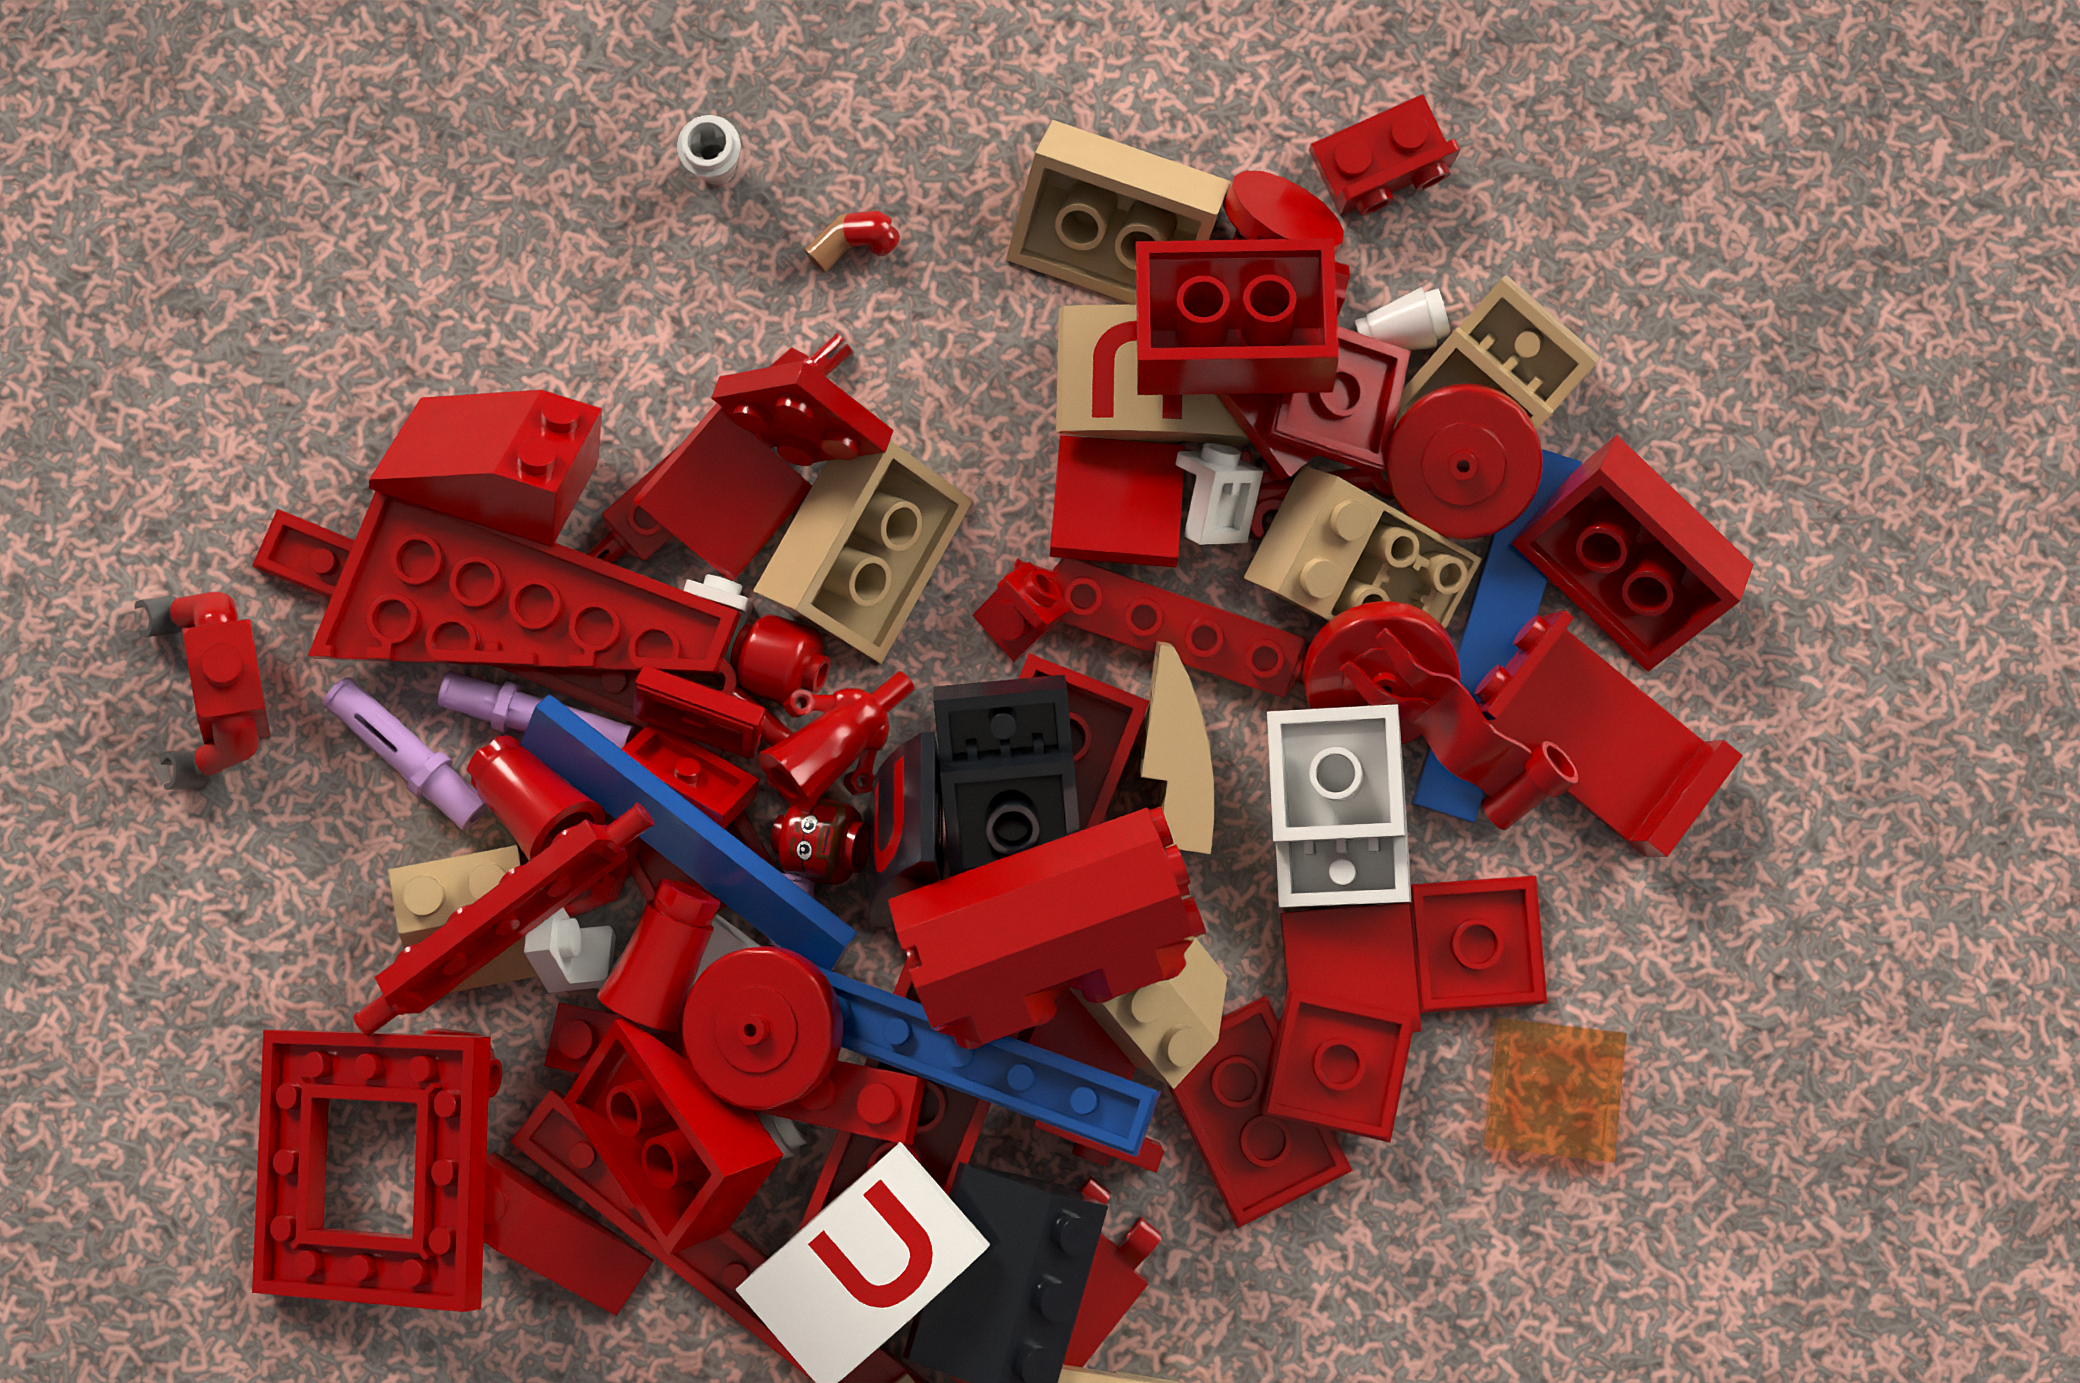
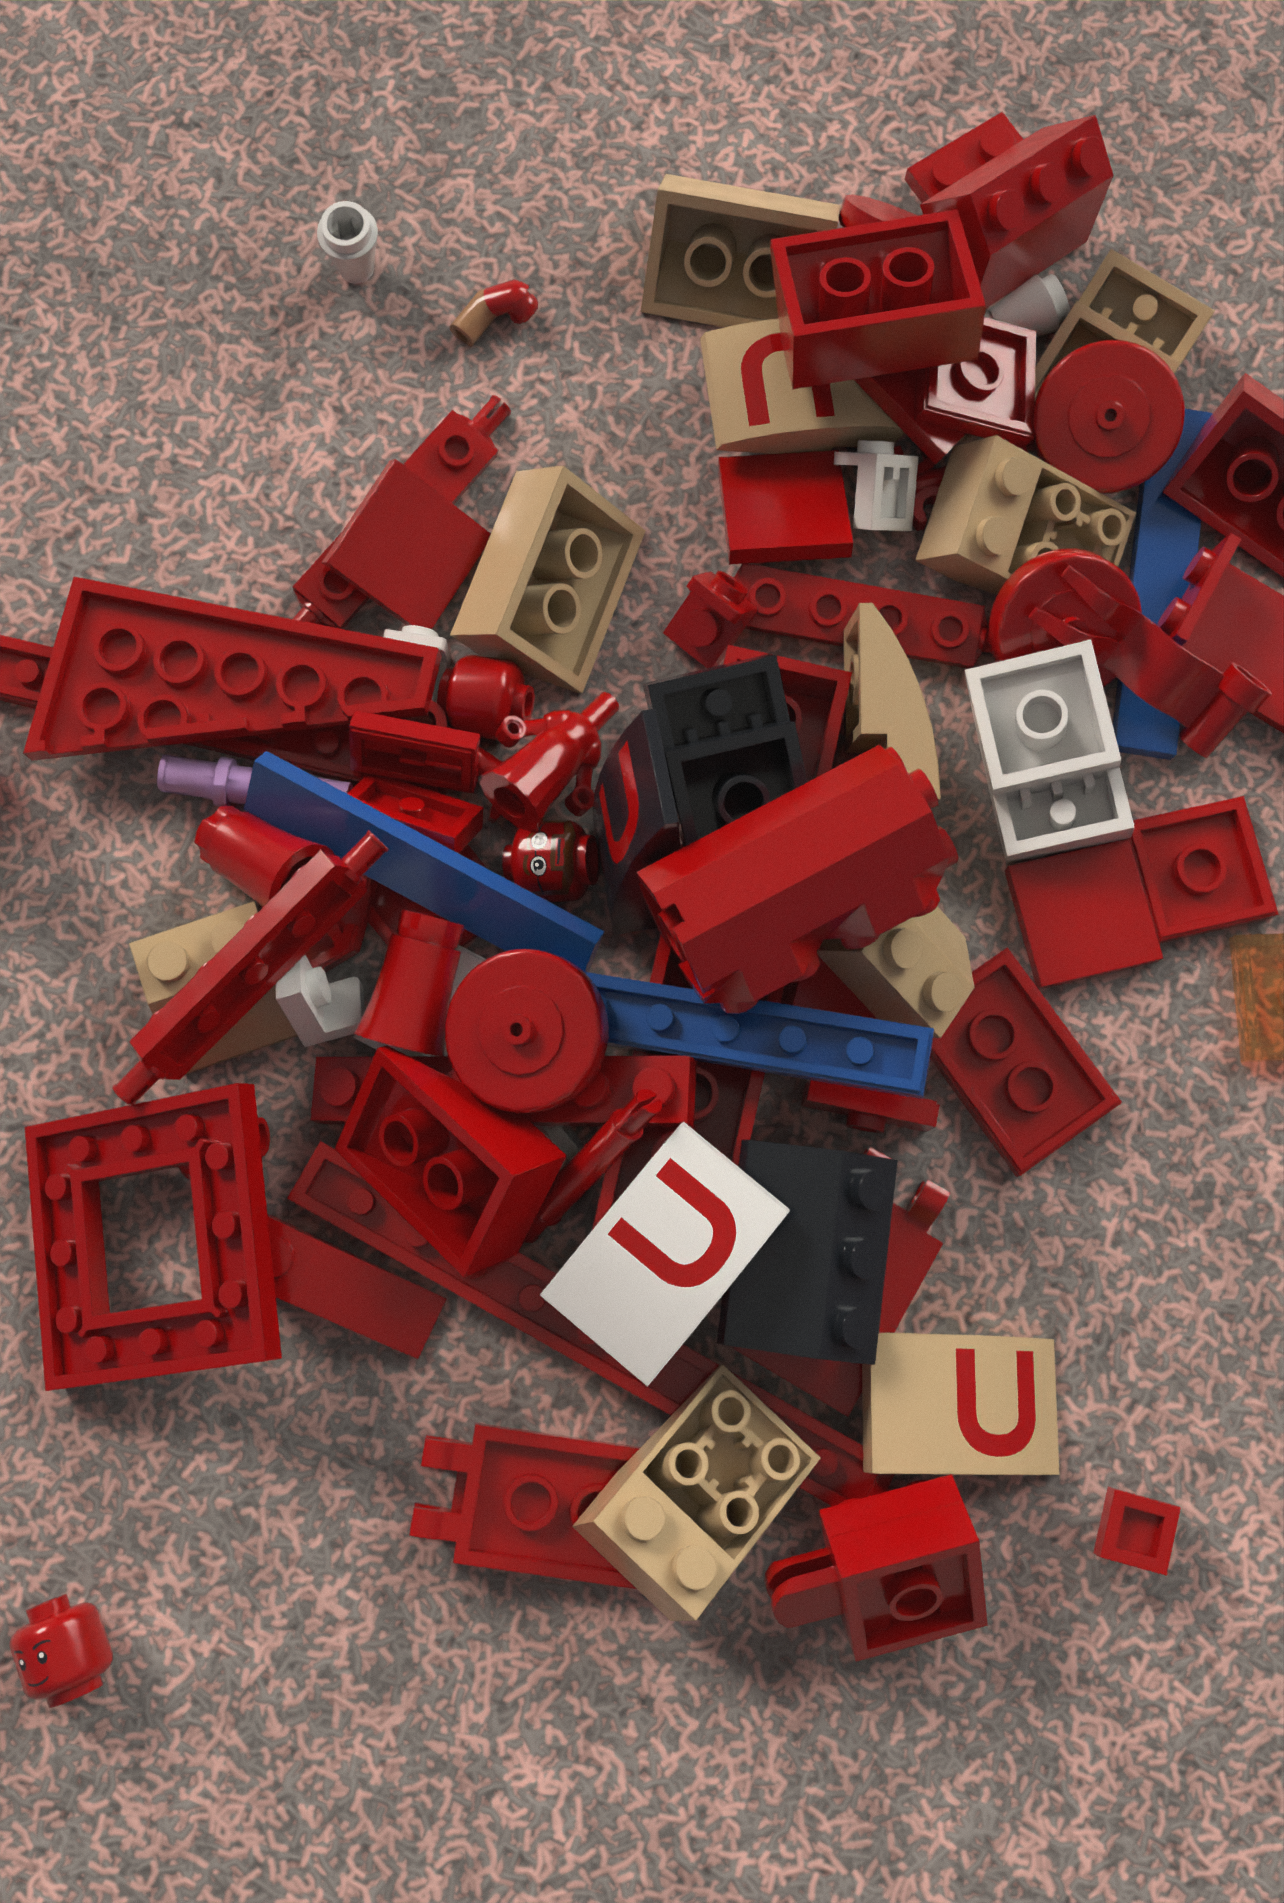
camera: 10 degrees left, 5 degrees down
lavender pin [322,677,489,831] -> none
red slope [369,389,602,547] -> none
red plate [711,360,894,466] -> none
red tile [1261,986,1417,1143] -> none
none -> red piece [524,1089,662,1243]
none -> red slope [920,115,1114,309]

